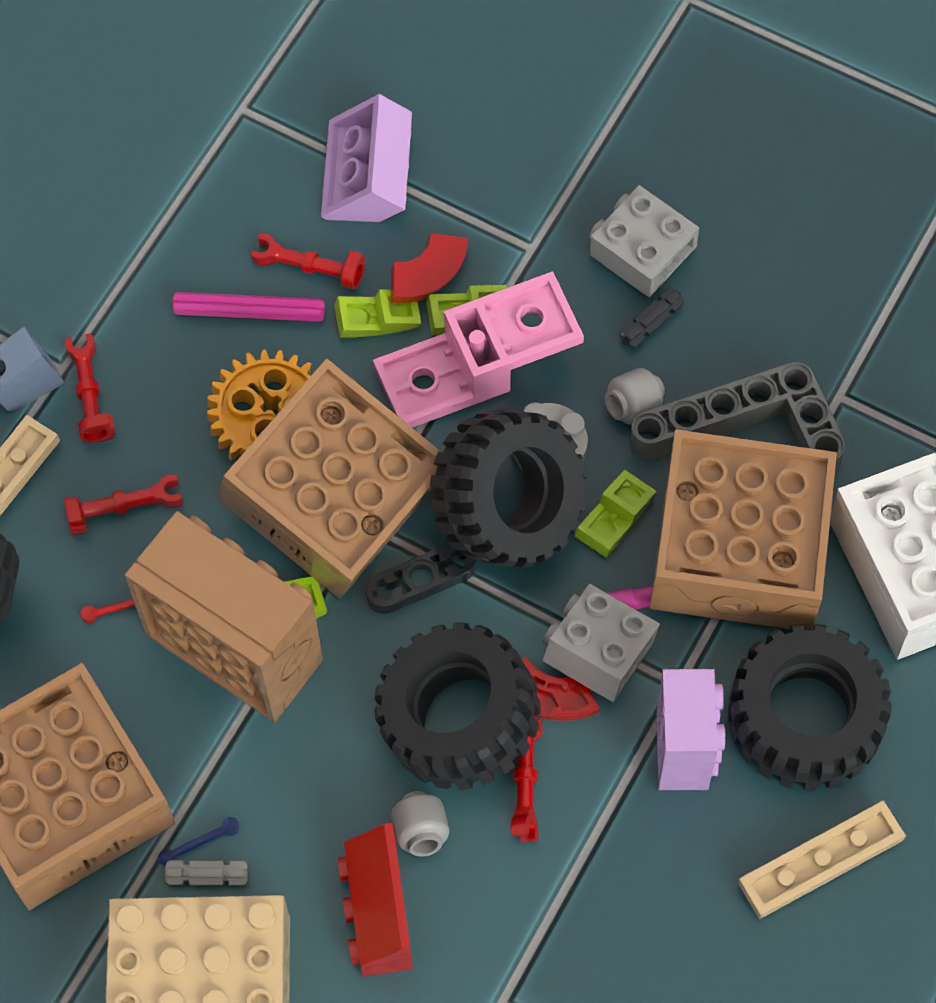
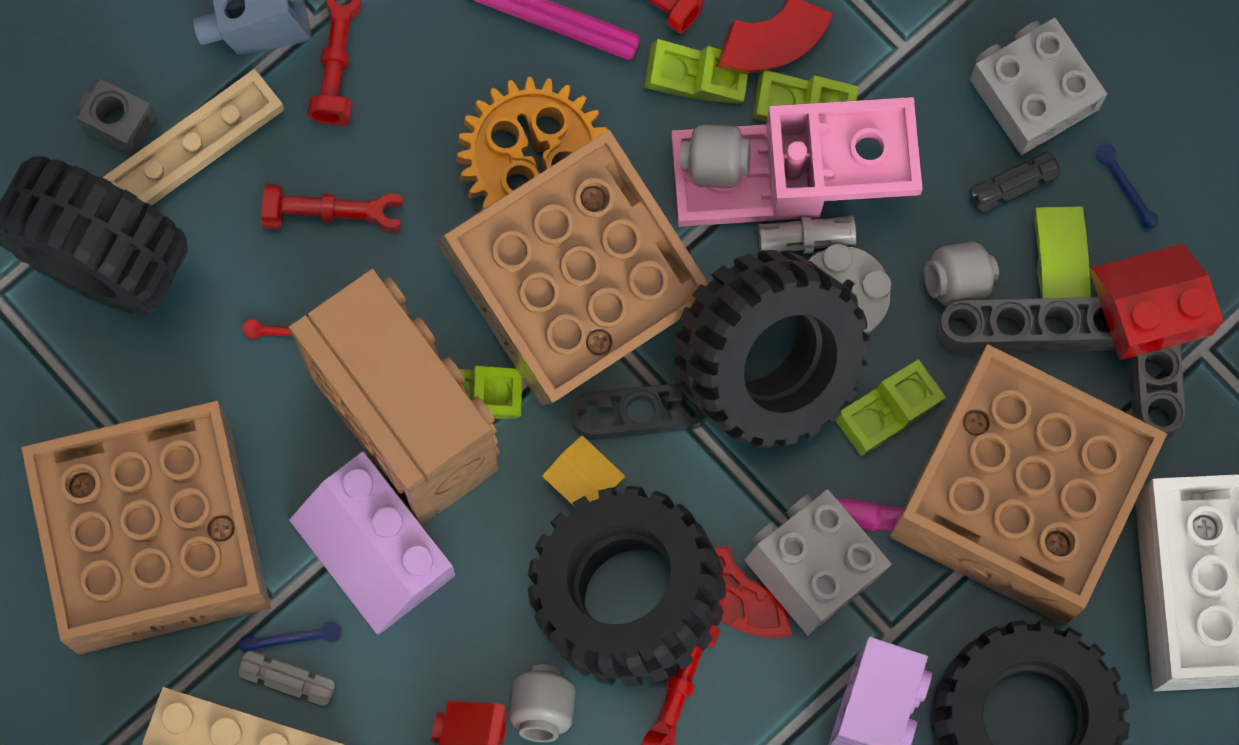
camera: 15 degrees right, 10 degrees up
none -> lavender slope [289,451,456,635]
none -> yellow piece [542,436,626,507]
none -> light grey head [680,124,751,188]
none -> light grey pin [758,215,856,254]
none -> lime slope [1033,206,1091,299]
none -> red slope [1090,243,1224,361]
none -> clear blue hinge [1096,144,1159,229]

